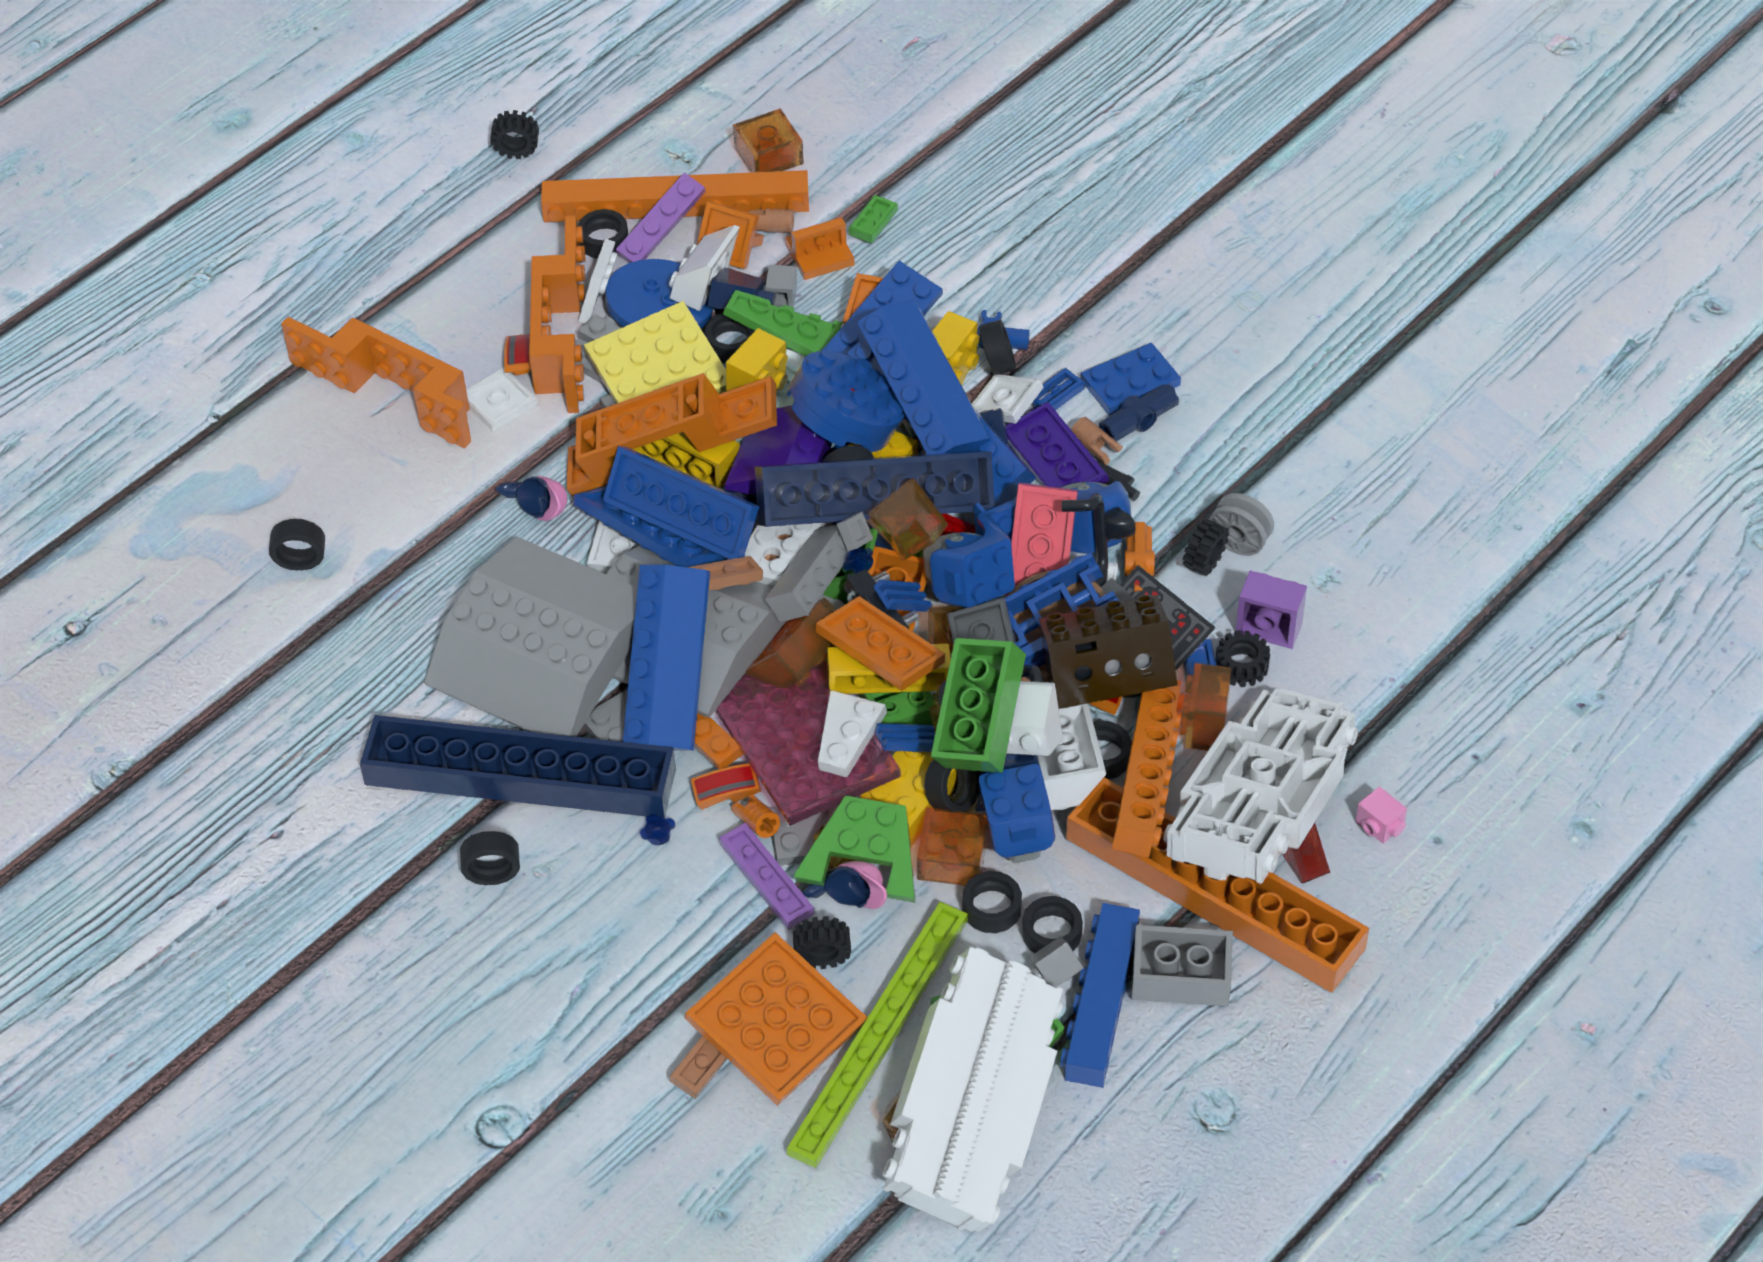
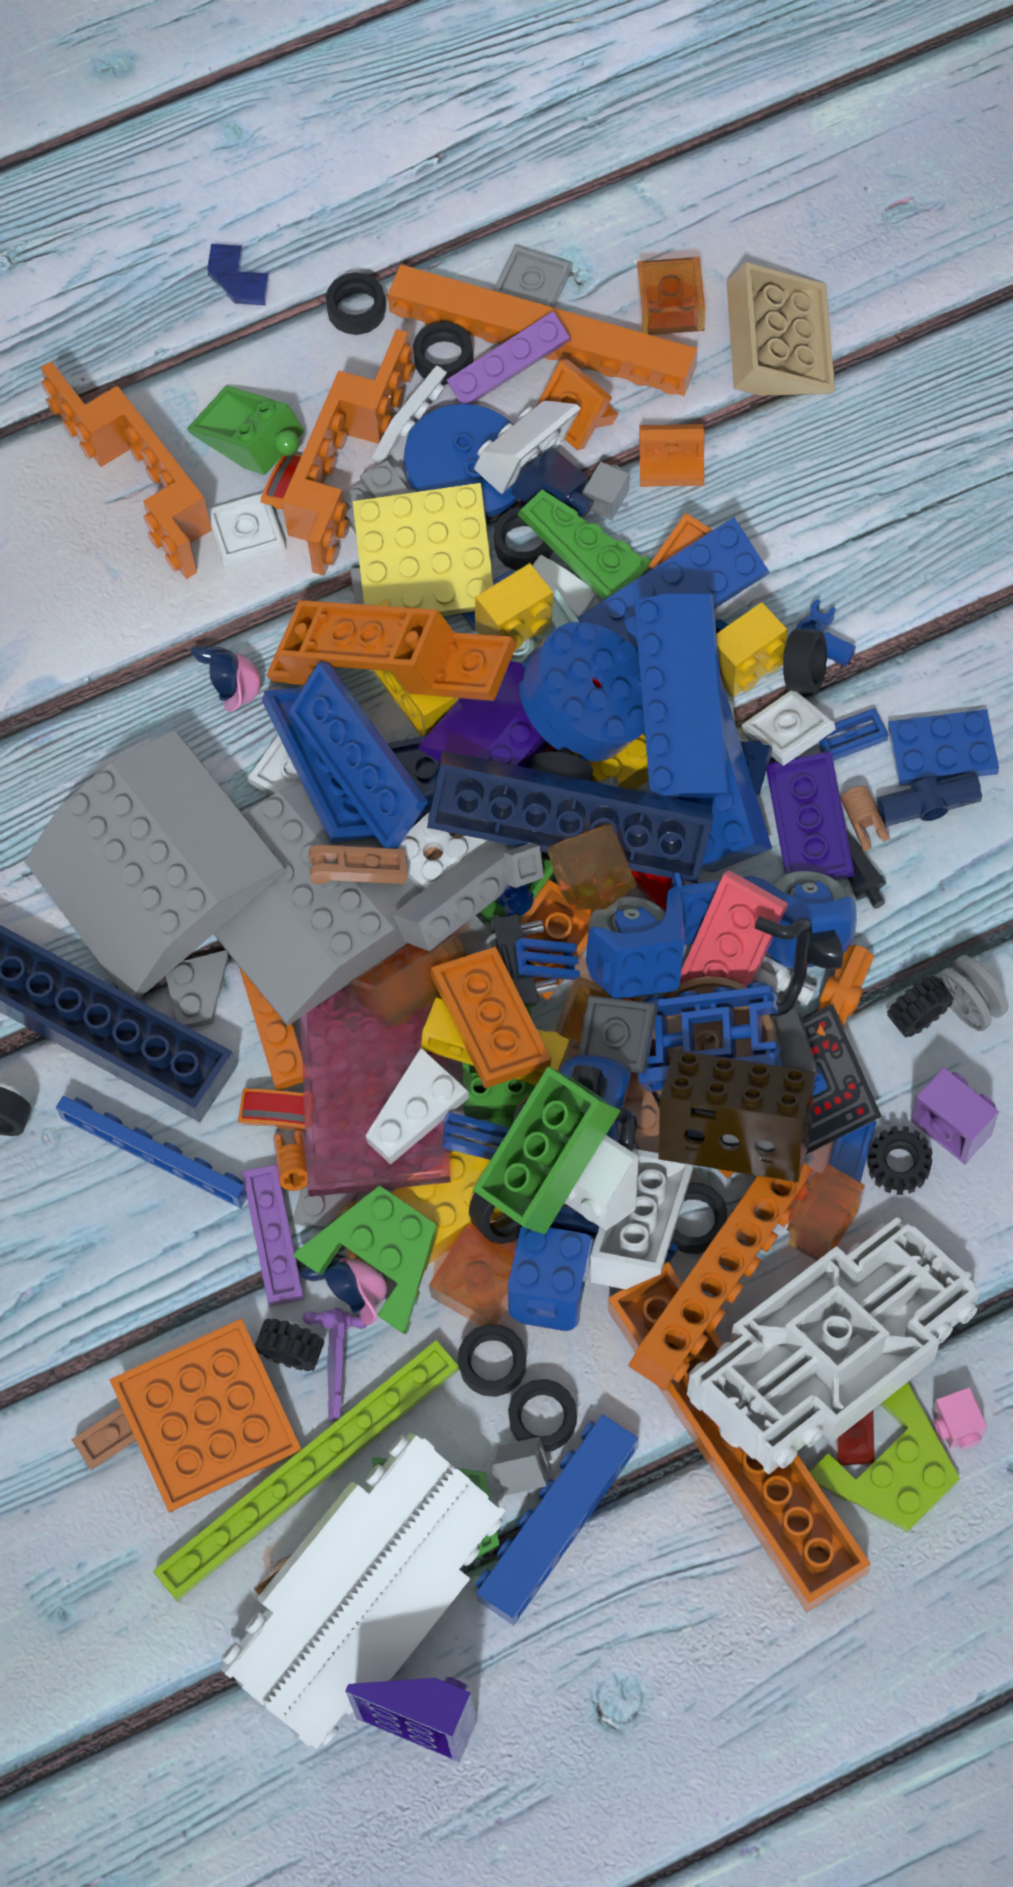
camera: 25 degrees right, 15 degrees up
black tyre [490,110,539,159] -> none
blue slope [623,564,710,751] -> none
clear blue plate [640,814,675,845] -> none
nougat hinge [748,208,794,233] -> none
bright green plate [849,195,898,243] -> none
light grey brick [1132,925,1233,1006] -> none
none -> blue plate [56,1096,247,1209]
none -> bright green slope [187,385,304,475]
none -> clear blue tile [207,244,269,305]
none -> medium lavender piece [303,1307,368,1421]
none -> black tyre [325,272,386,335]
none -> dark purple slope [345,1677,477,1763]
none -> light grey tile [493,245,572,308]
none -> tan slope [726,262,835,396]
none -> lime wing [809,1382,960,1532]

